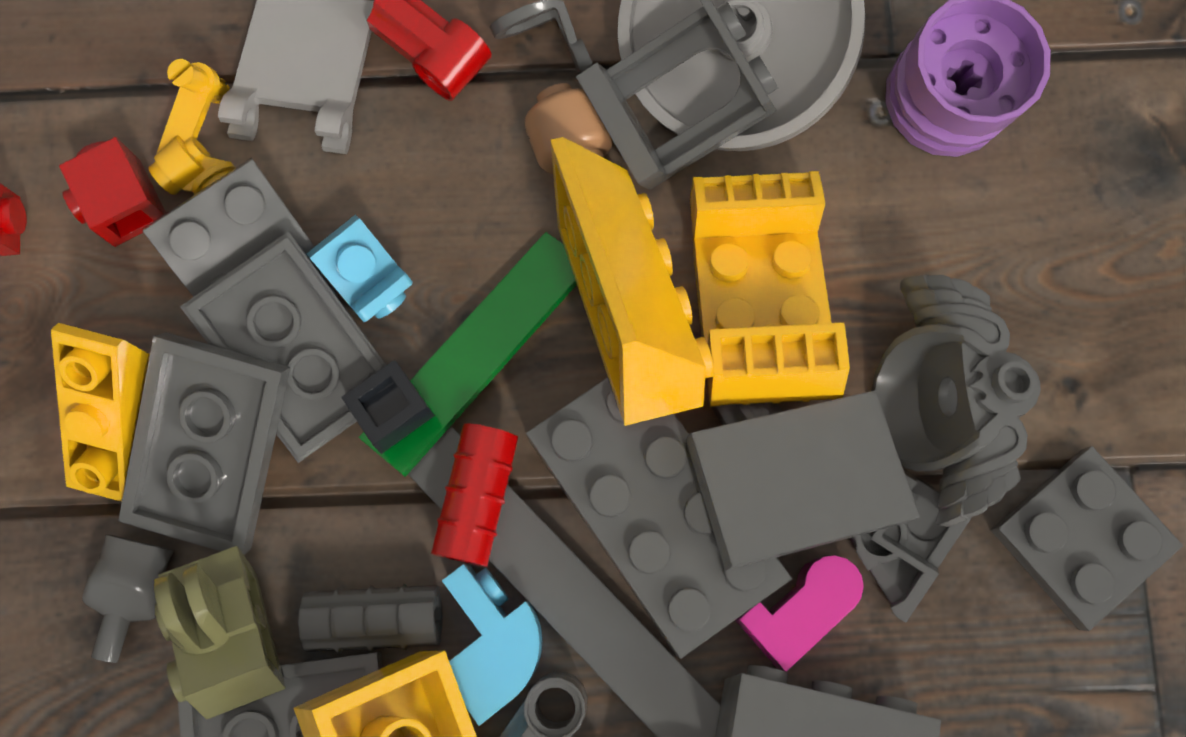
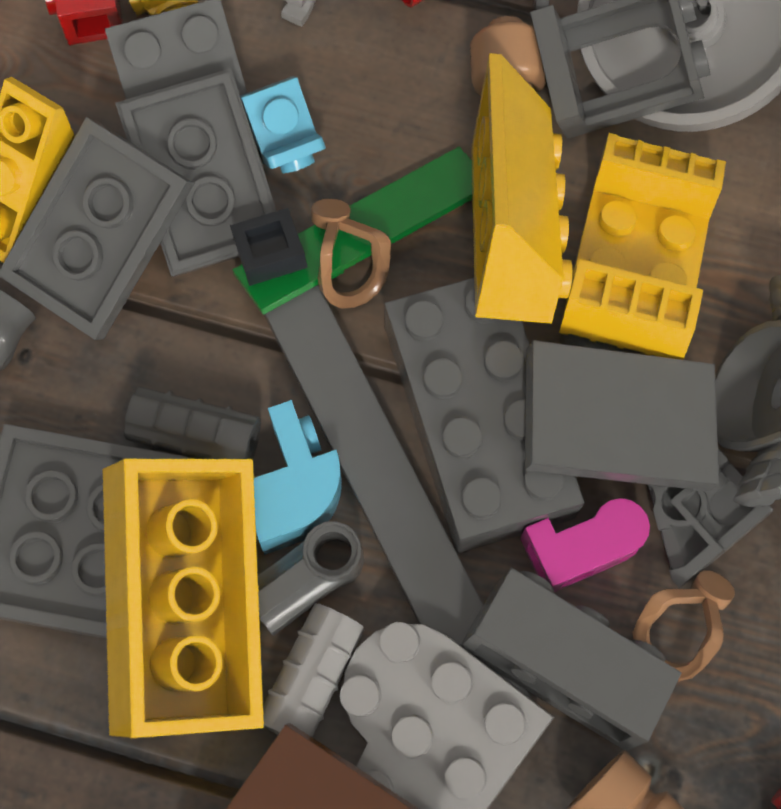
camera: 15 degrees right, 5 degrees down
olive brick [154,546,286,720] -> none
red axle [431,423,518,567] -> none
none -> medium nougat piece [311,199,391,308]
none -> medium nougat piece [633,570,735,681]

